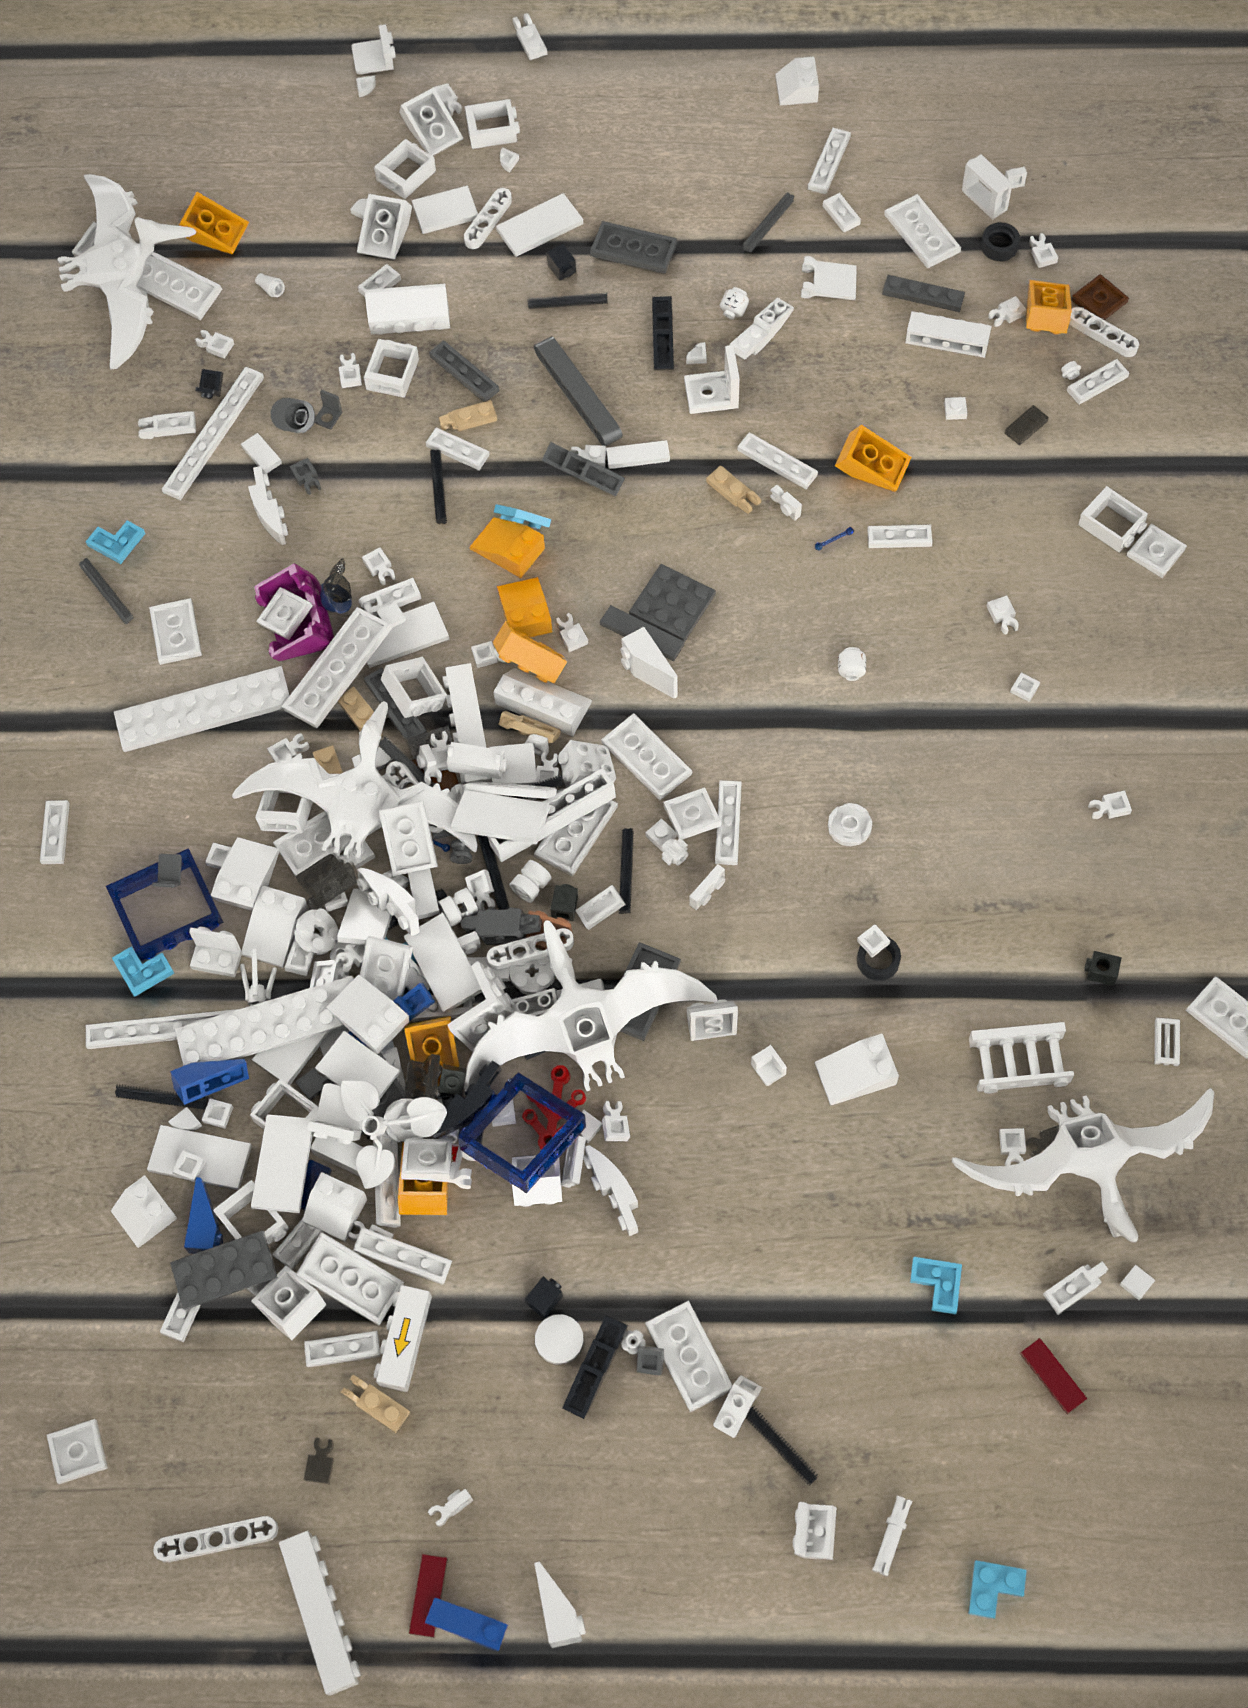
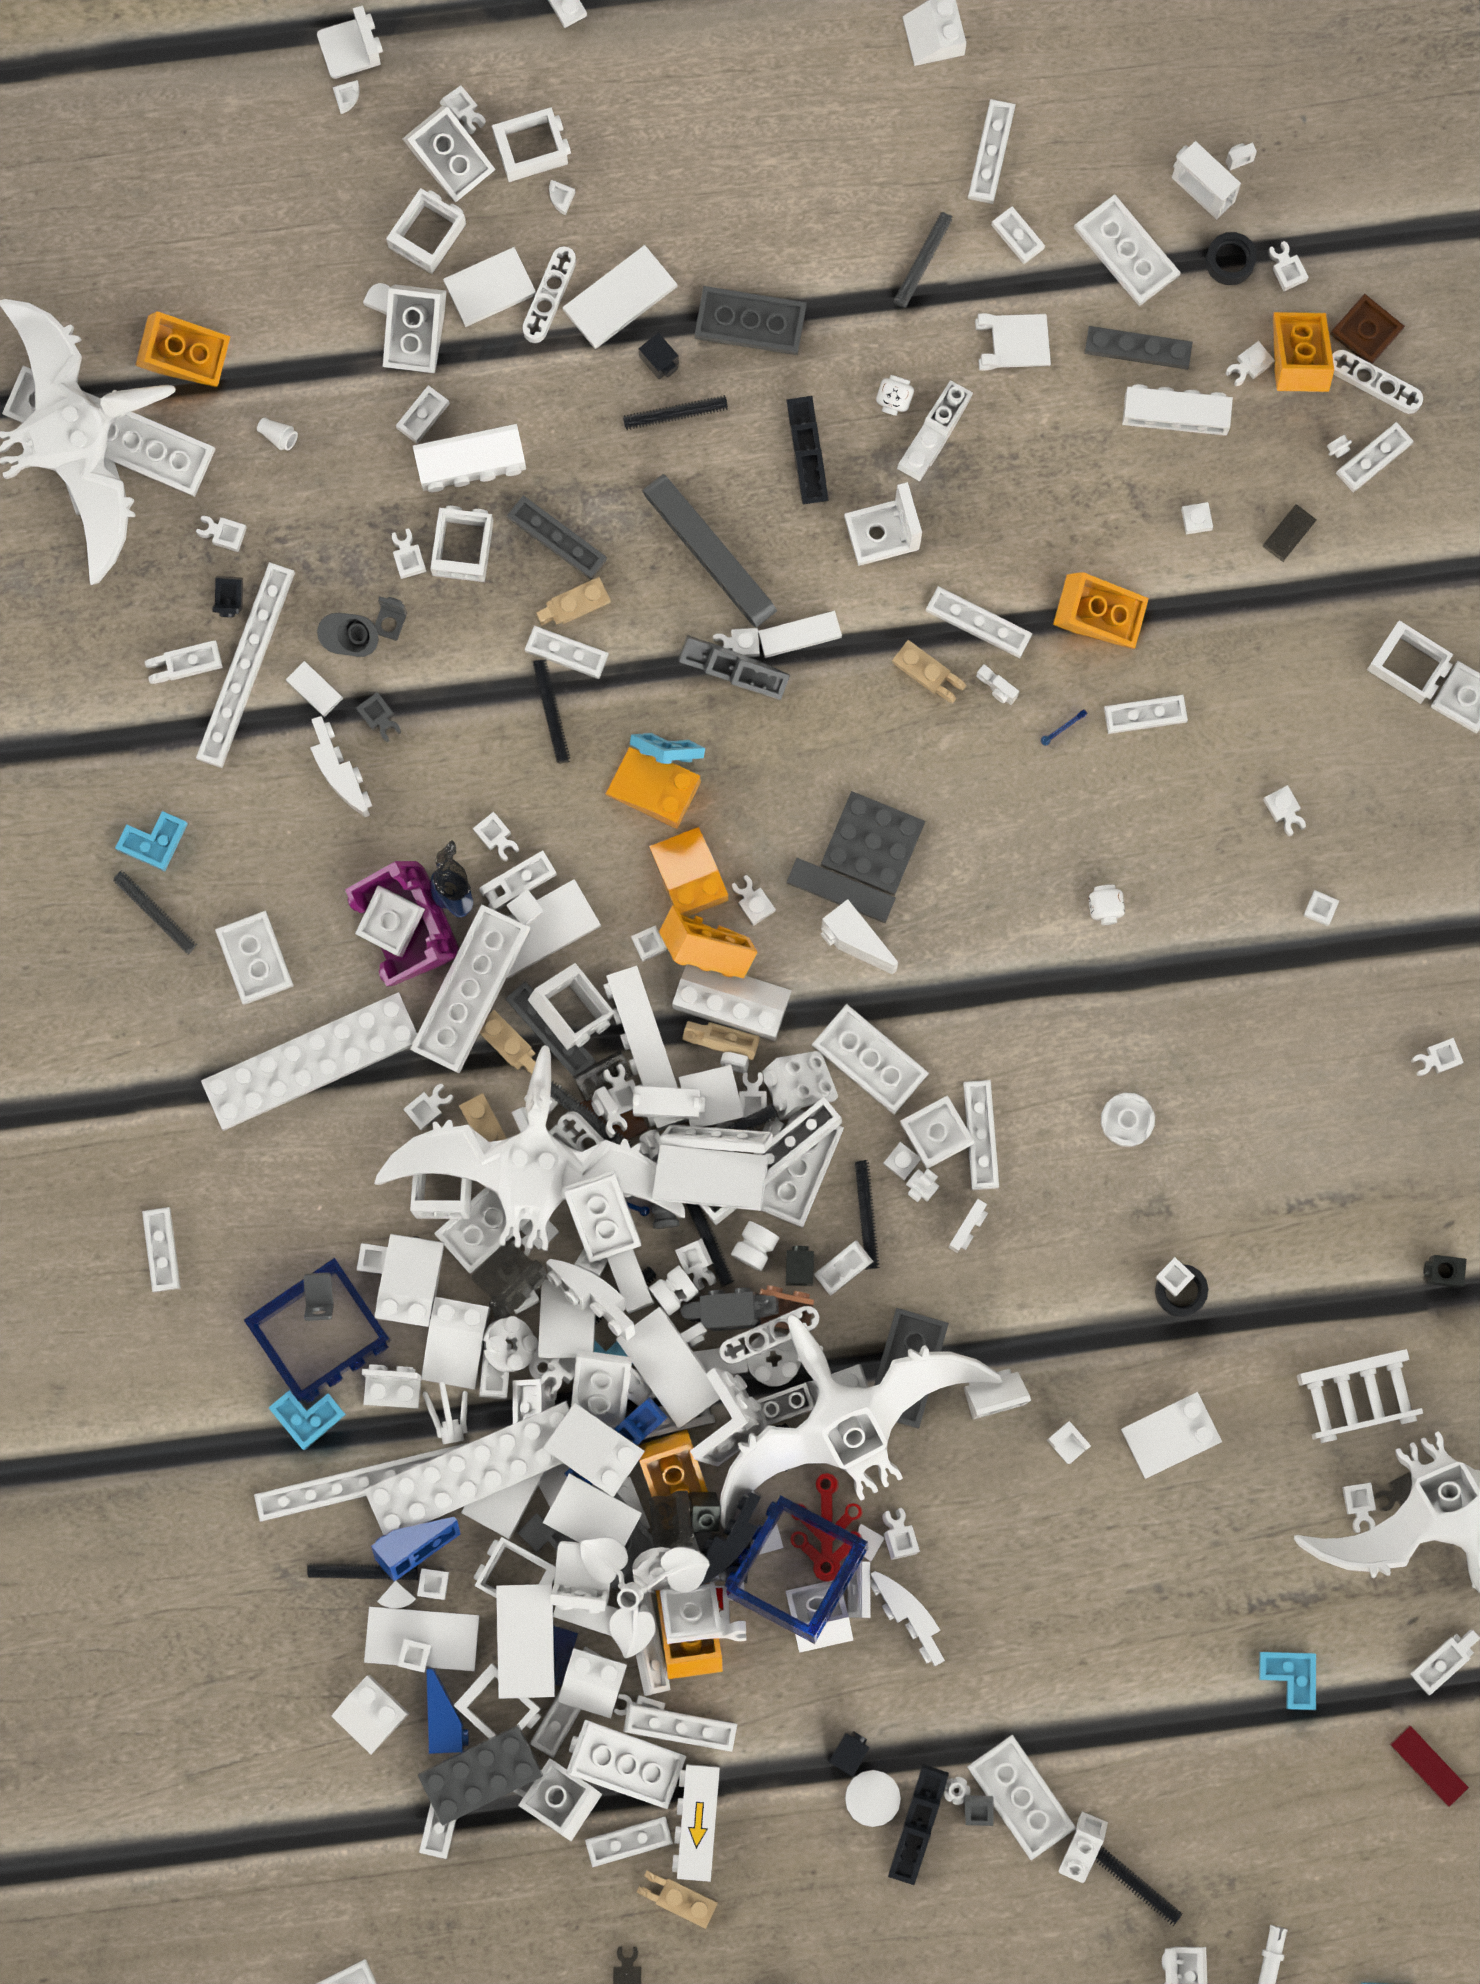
camera: 10 degrees left, 15 degrees up
white tile [686,342,707,364] -> none

